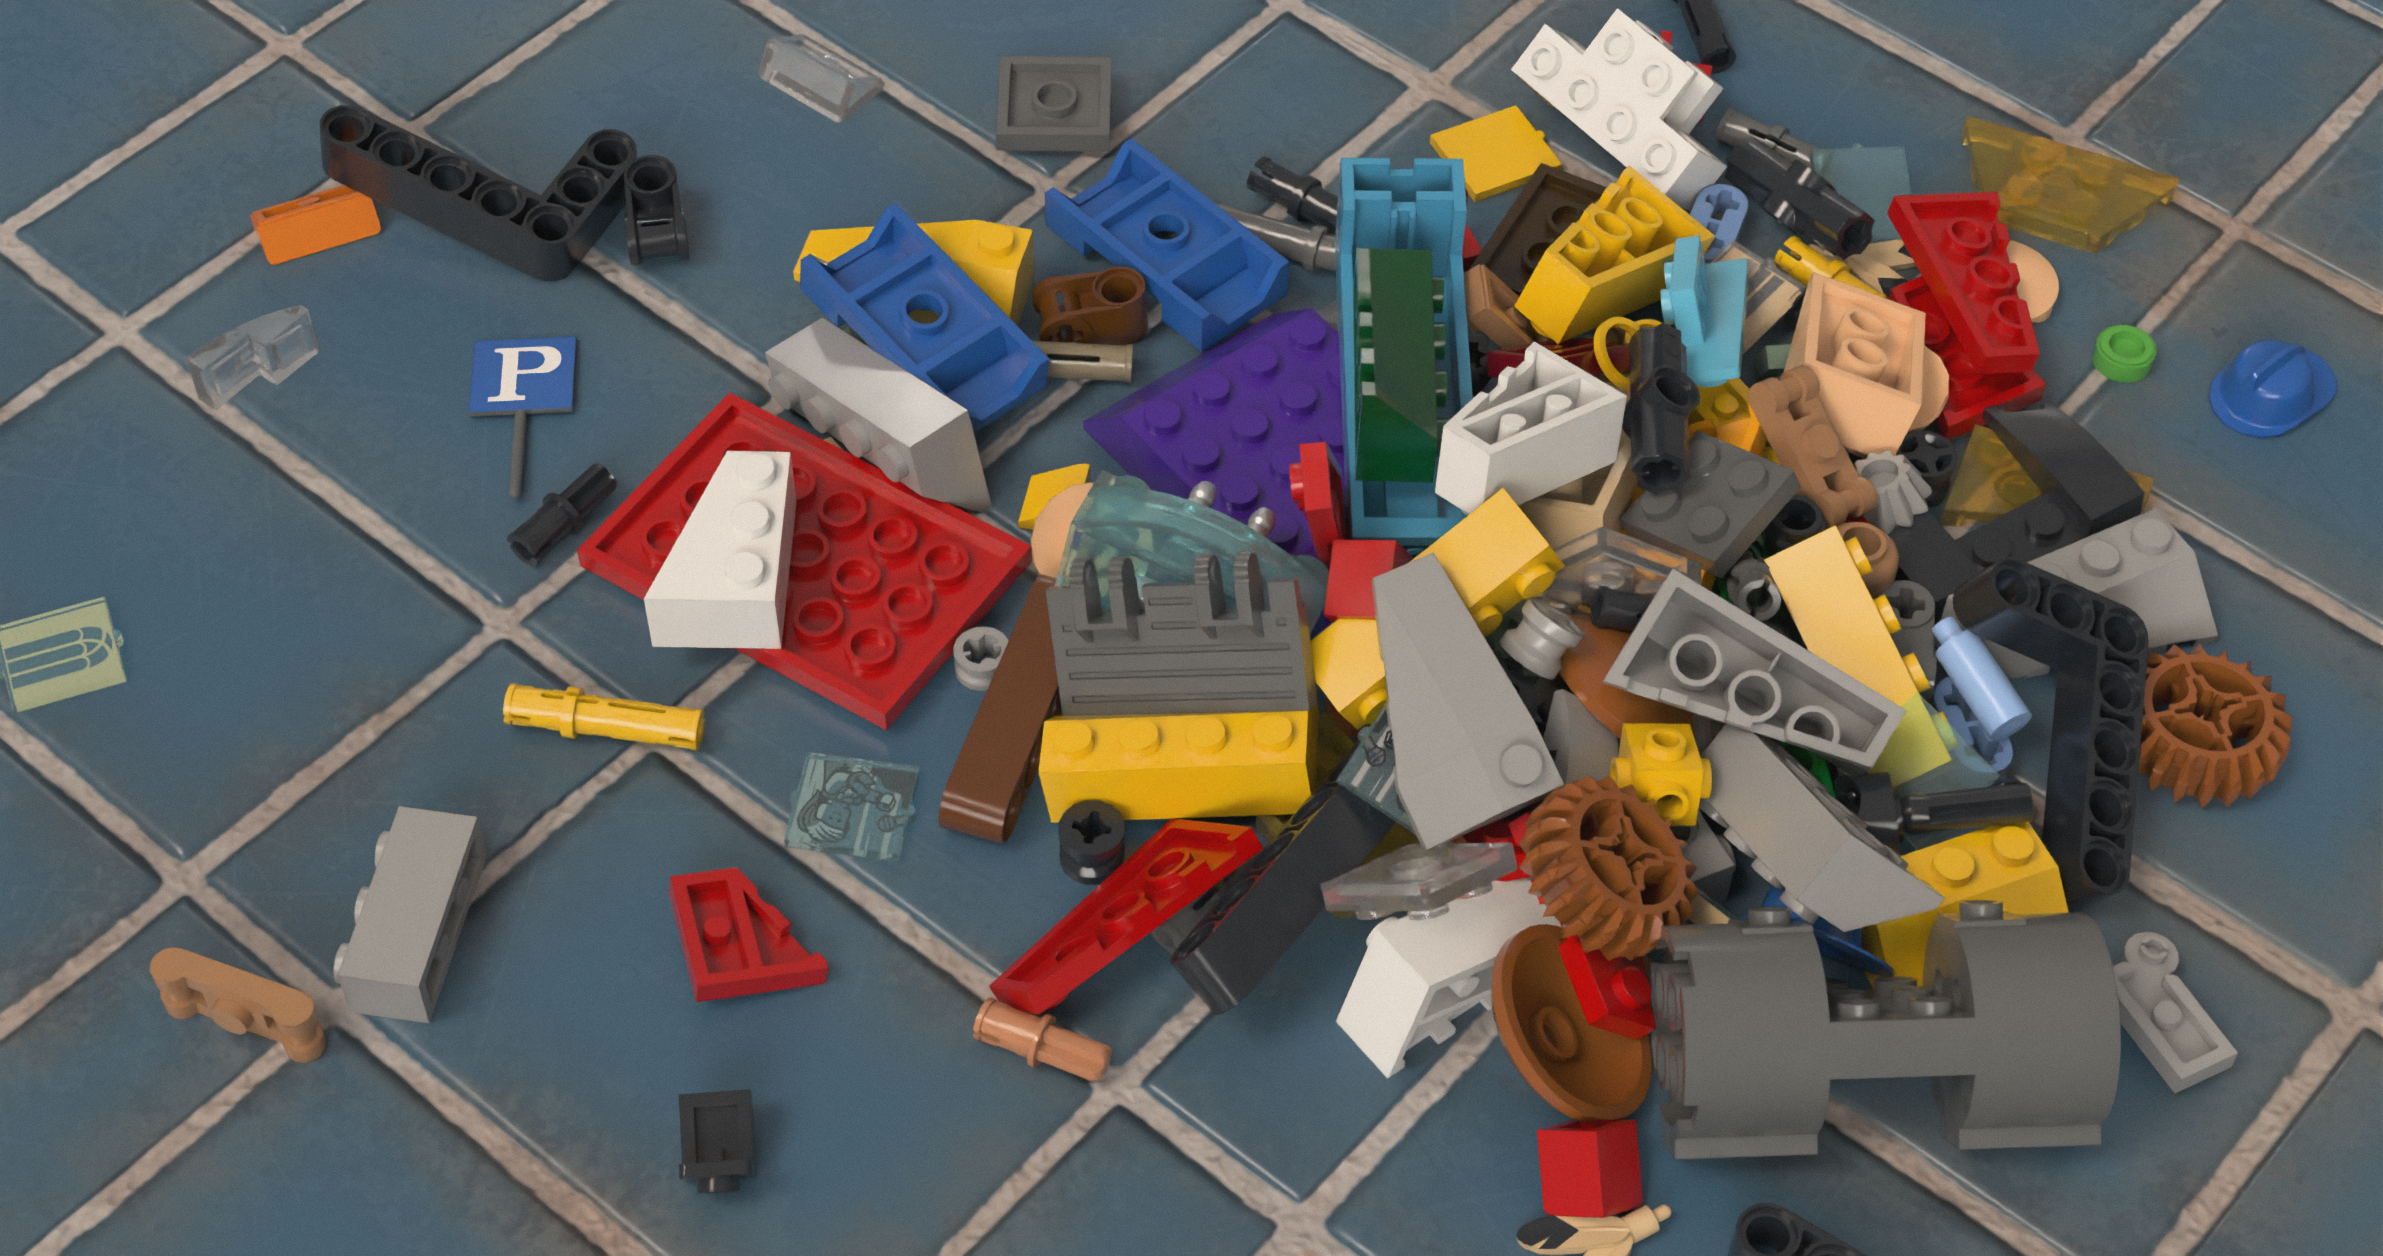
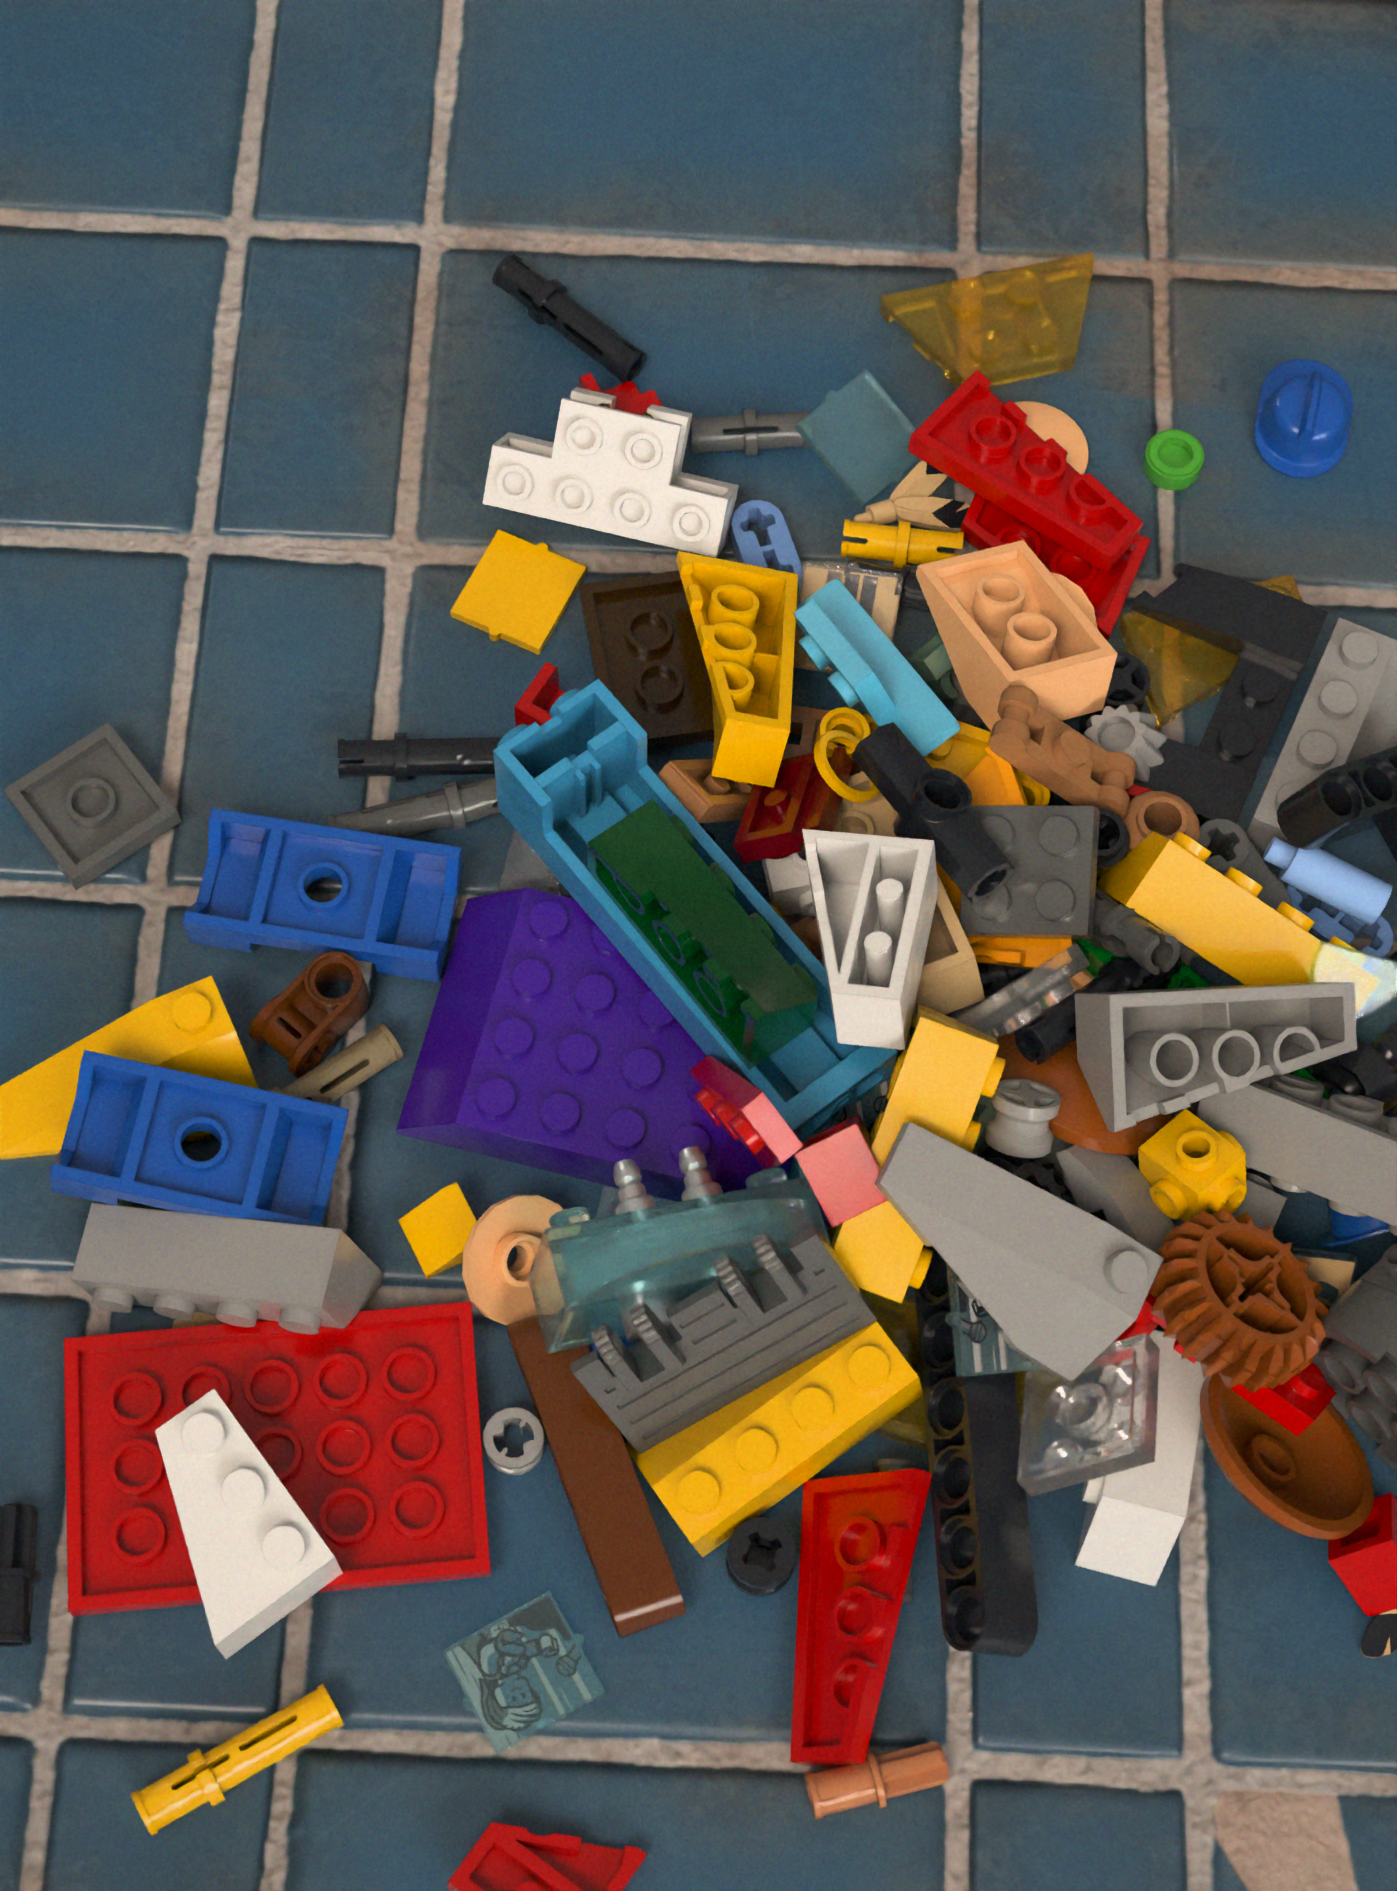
camera: 40 degrees left, 15 degrees up
black piece [1724,138,1875,260] -> none

